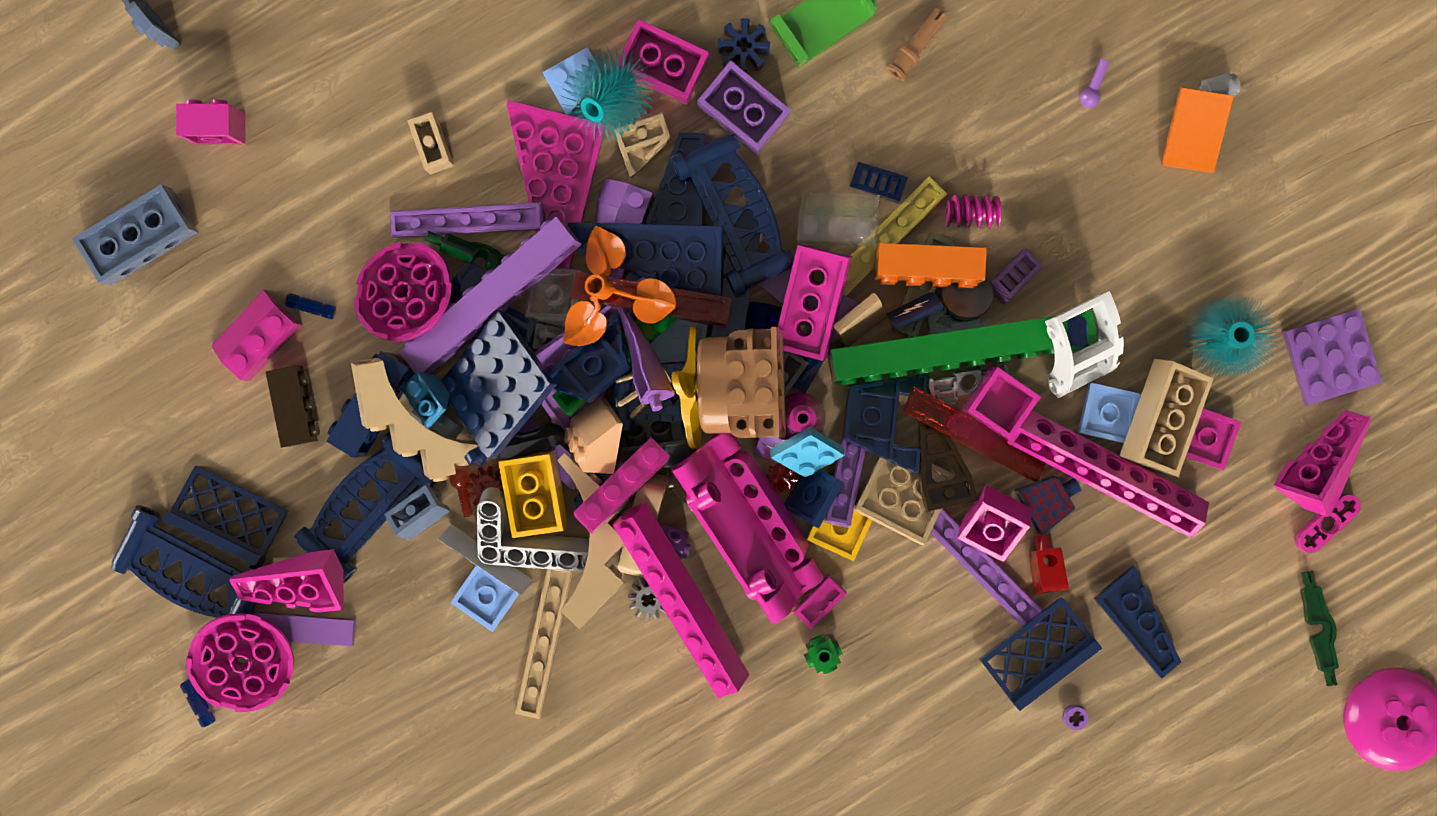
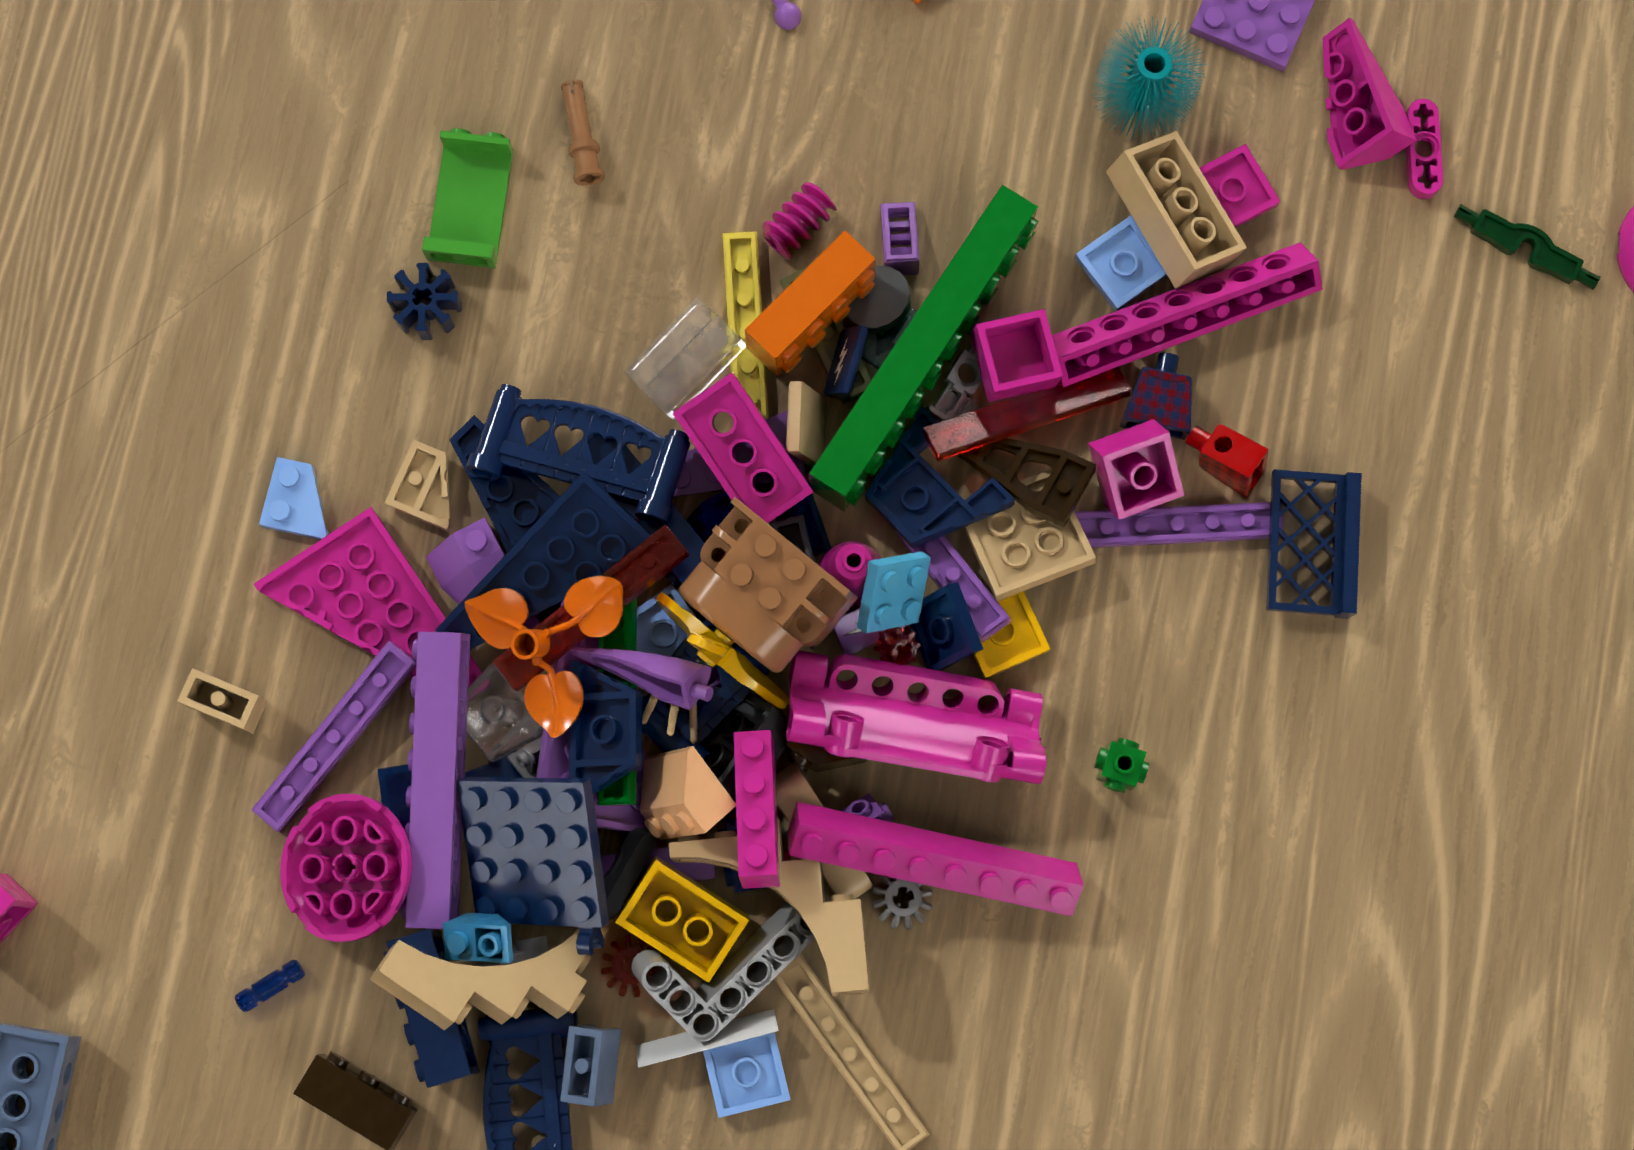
camera: 45 degrees left, 10 degrees down
dark pink slope [211,290,302,381] -> none
dark green piece [425,231,505,271] -> none
clear red bar [449,469,474,517] -> none
teal piece [560,46,656,143] -> none
dark pink brick [616,19,709,106] -> none
medium lavender brick [697,60,791,155] -> none
dark pink plate [793,574,847,630] -> none
clear blue slope [849,162,908,204] -> none
white window [1045,291,1124,399] -> none
medium lavender bush [1062,705,1088,730] -> none
clear blue piece [1067,315,1087,346] -> none
dark blue wing [1093,565,1181,679] -> none

